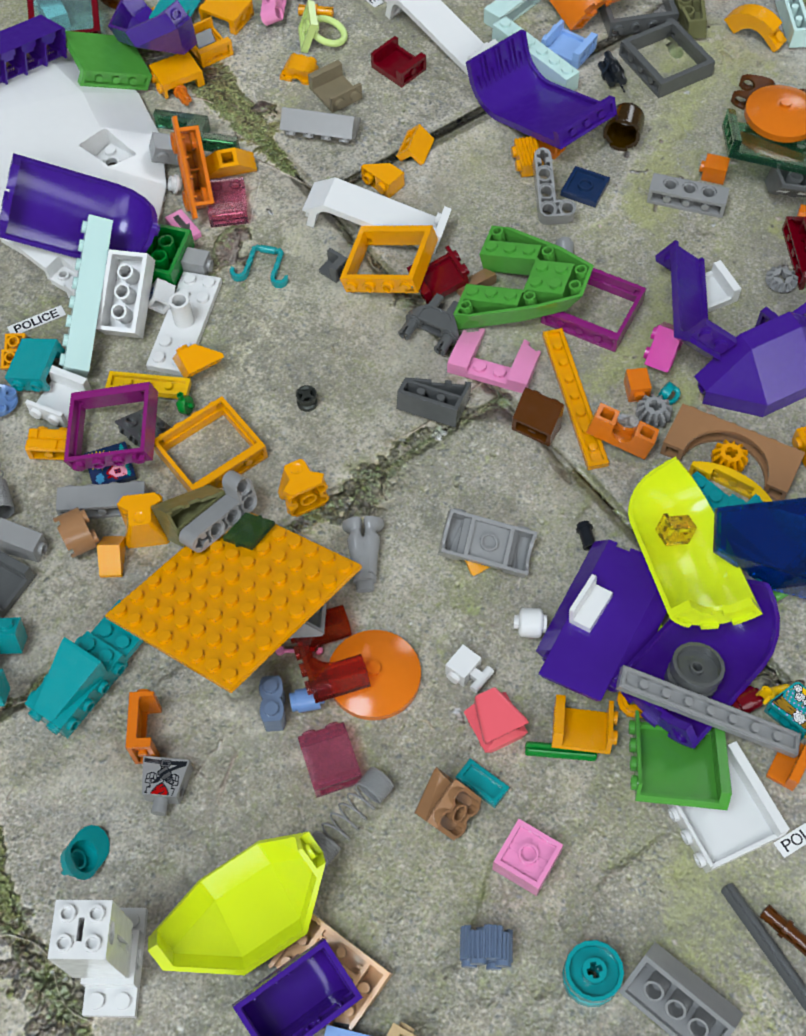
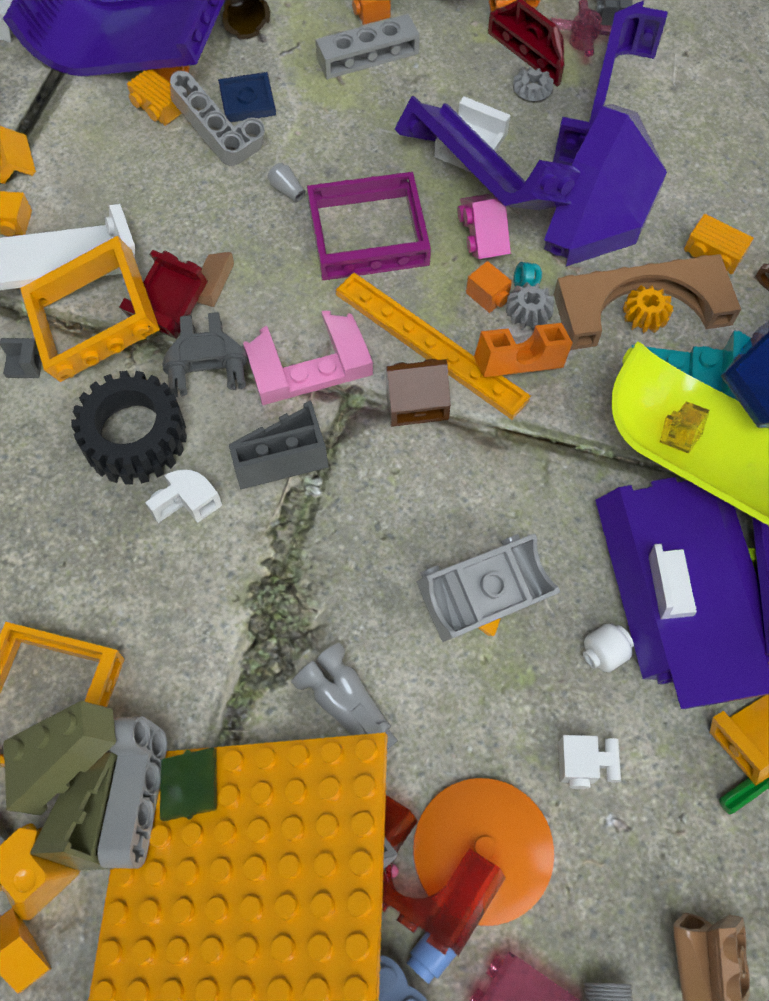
camera: 40 degrees left, 5 degrees up
light orange piece [278,459,329,517] -> none
pearl dark grey wheel [296,385,318,412] -> none
bright green piece [454,226,594,330] -> none
teal tile [456,758,510,808] -> none
coral piece [464,687,529,753] -> none
black pin [575,521,595,551] -> none
yellow slope [689,461,773,511] -> none
none -> olive wedge [4,701,116,816]
none -> black tyre [71,371,187,485]
none -> white brick [145,470,222,523]

